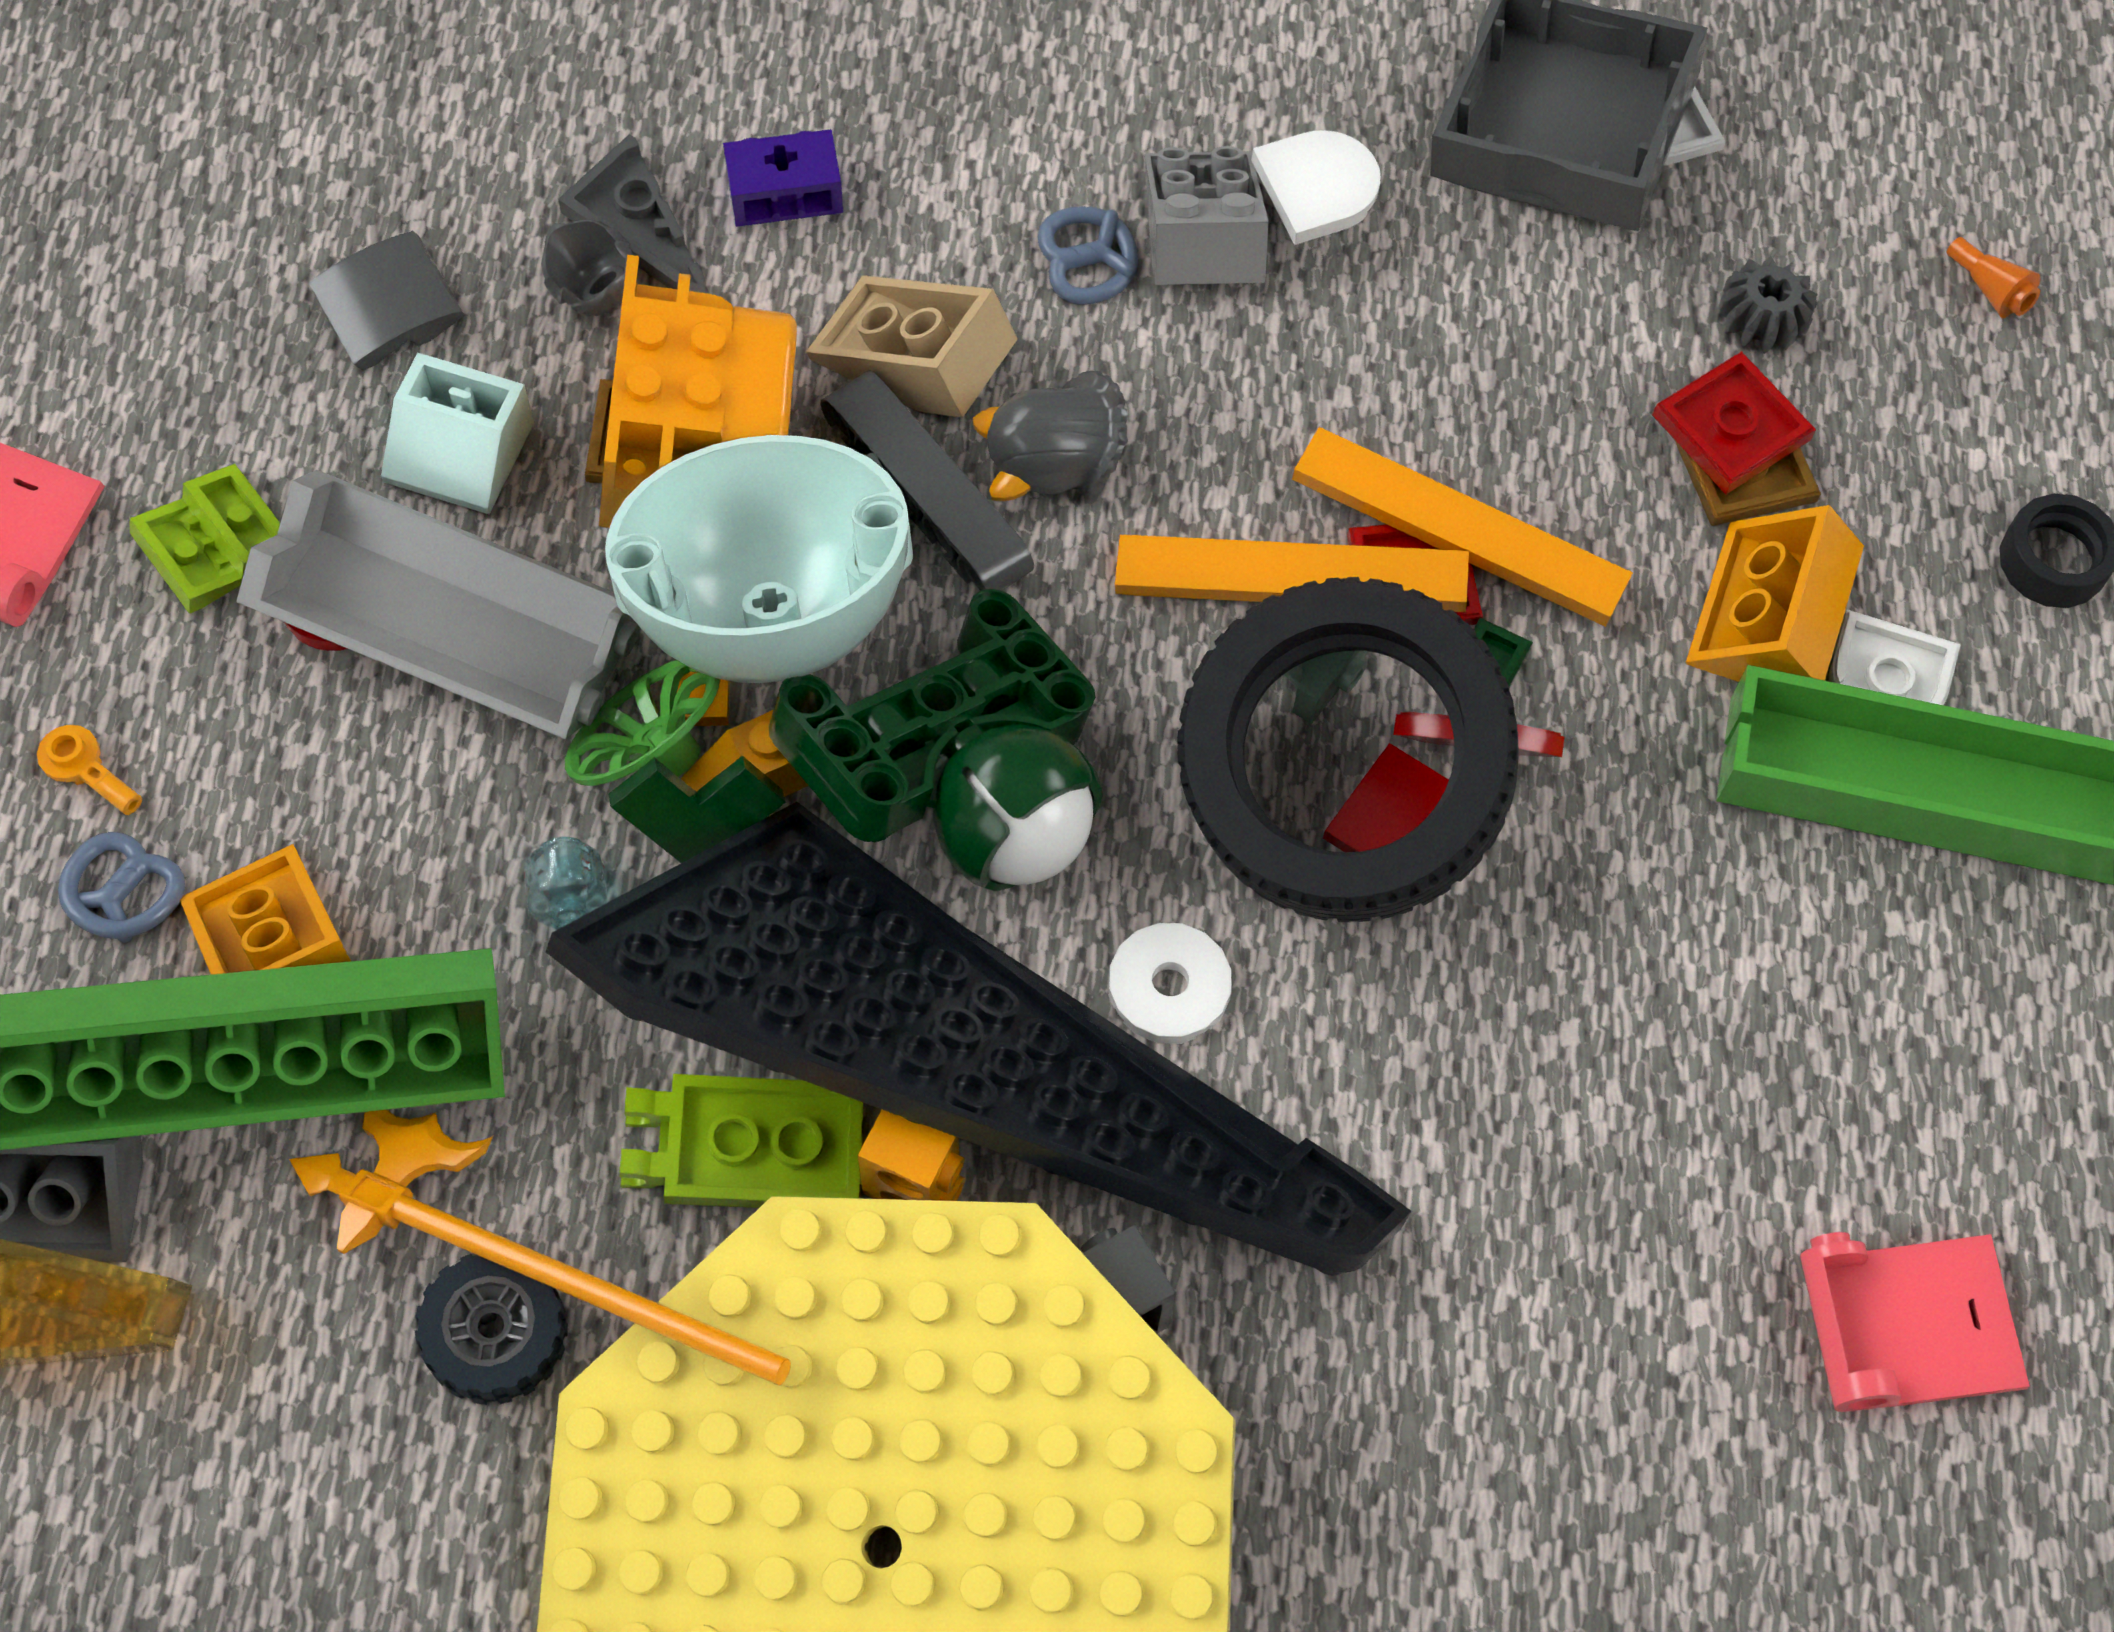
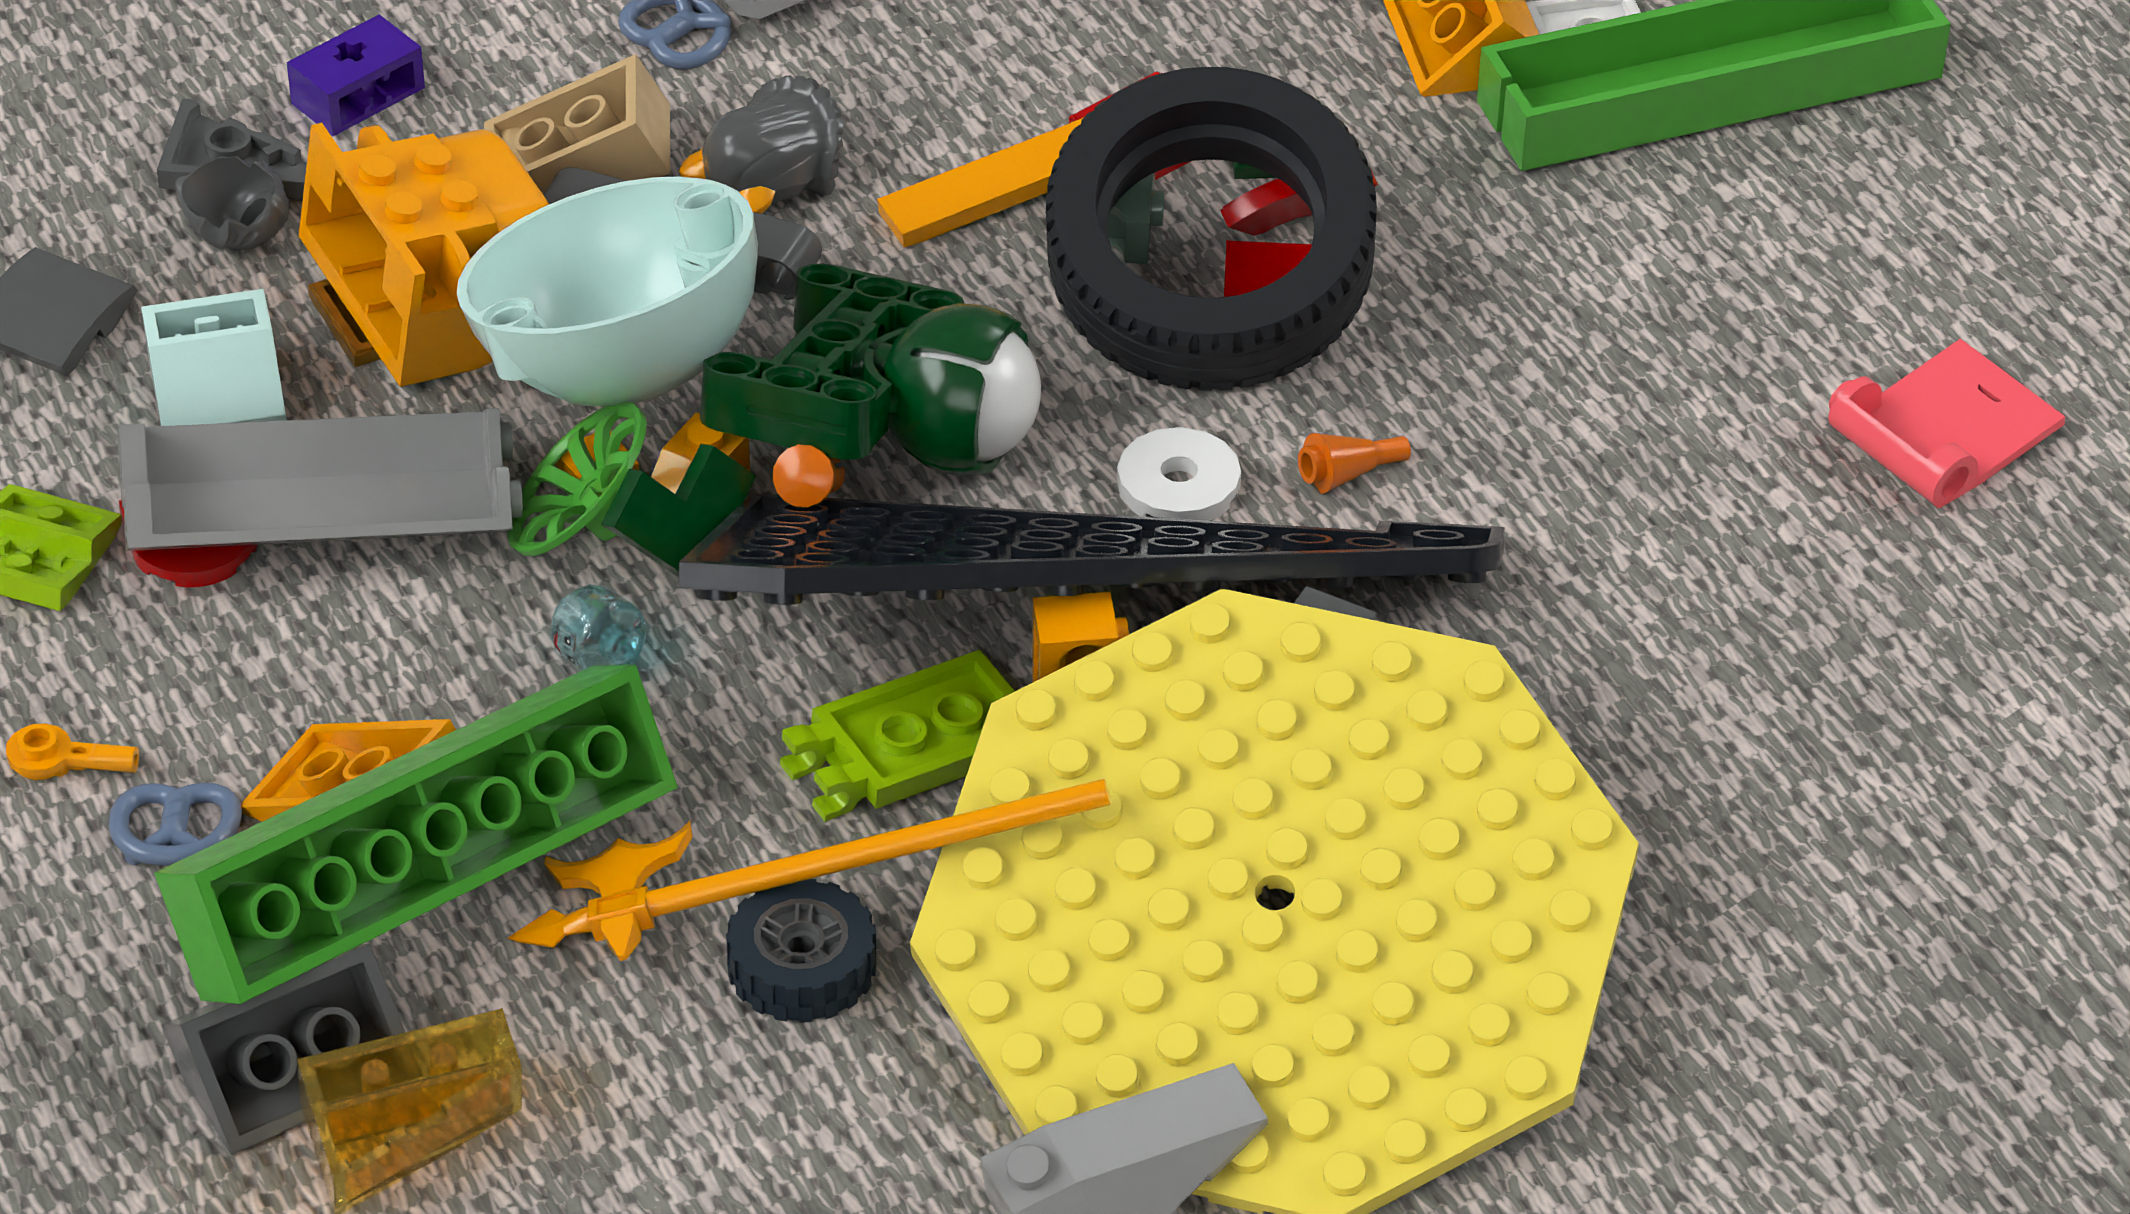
camera: 30 degrees left, 20 degrees down
light orange tile [1292,427,1633,627] -> none
none -> orange pin [773,445,845,507]
none -> orange cone [1298,433,1411,494]

